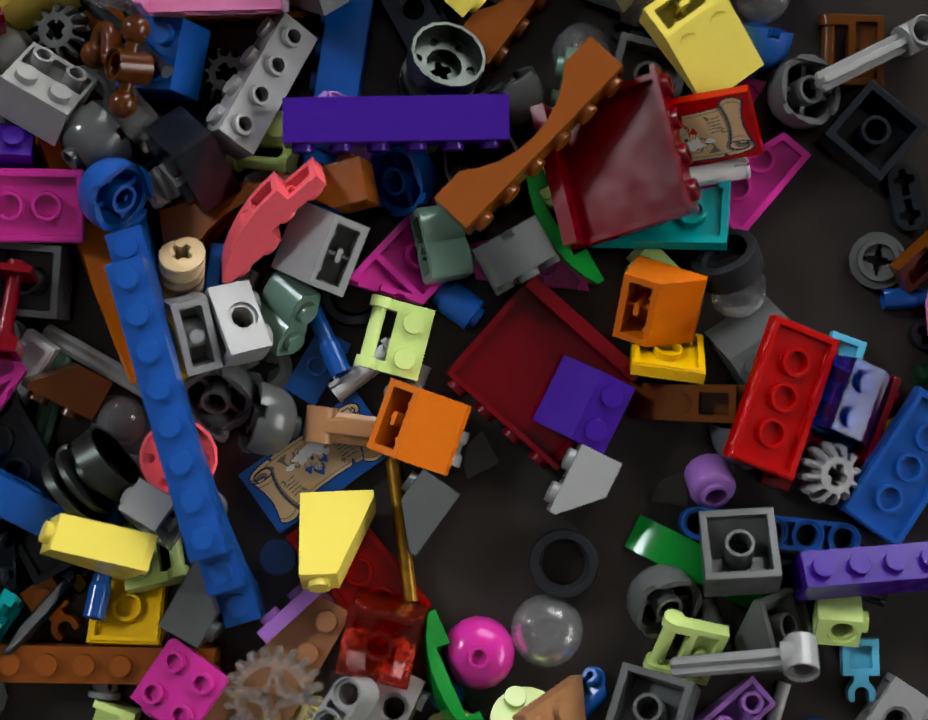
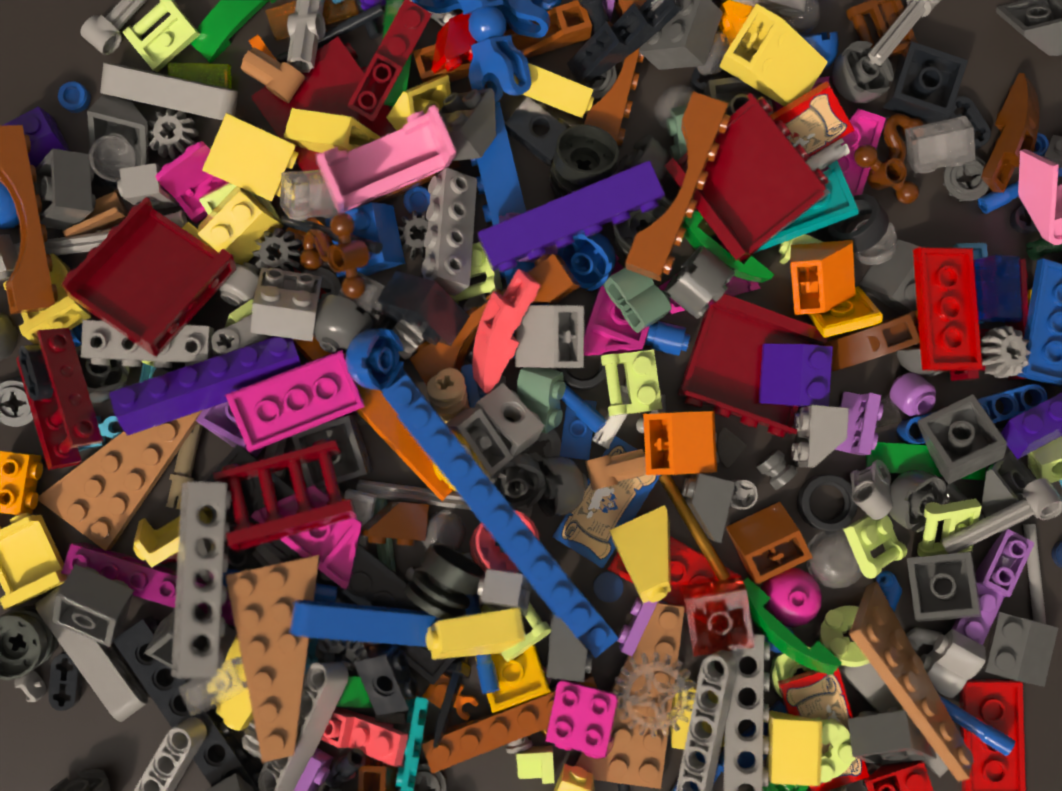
camera: 30 degrees left, 0 degrees up
none -> blue tile [404,186,430,217]
none -> dark orange slope [726,501,813,584]
none -> light grey wheel [730,479,758,510]
none -> dark grey wheel [756,448,798,490]
none -> medium lavender bracket [835,392,883,455]
none -> yellowish green plate [843,514,907,578]
none -> light grey piece [850,460,893,520]
none -> reddish brown piece [854,113,925,204]
none -> clear brick [905,116,975,173]

